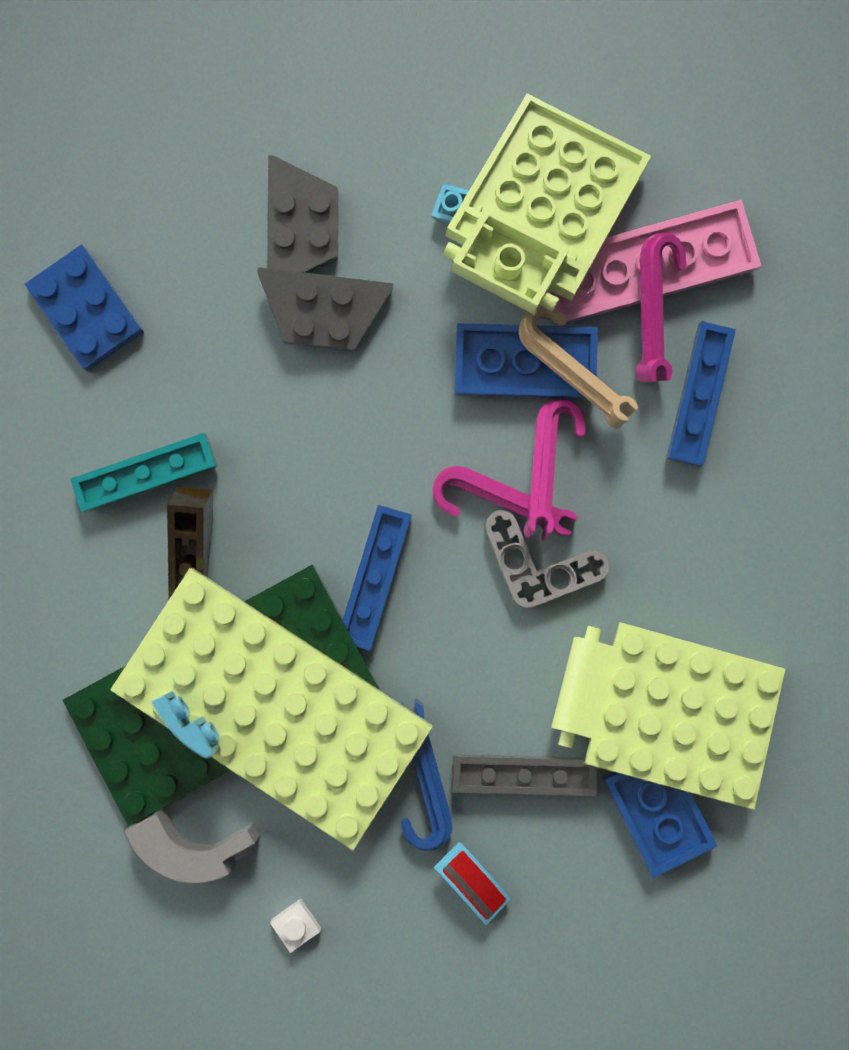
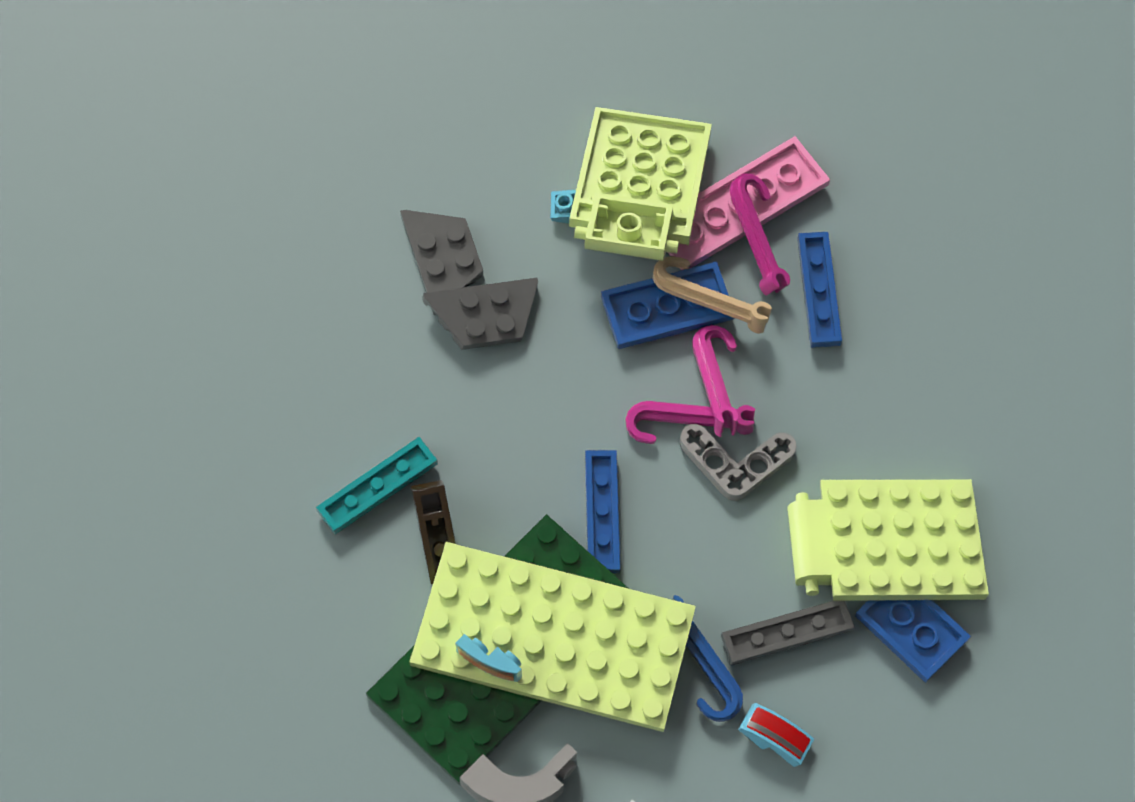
camera: 25 degrees left, 20 degrees down
blue plate [24,244,144,371] -> none

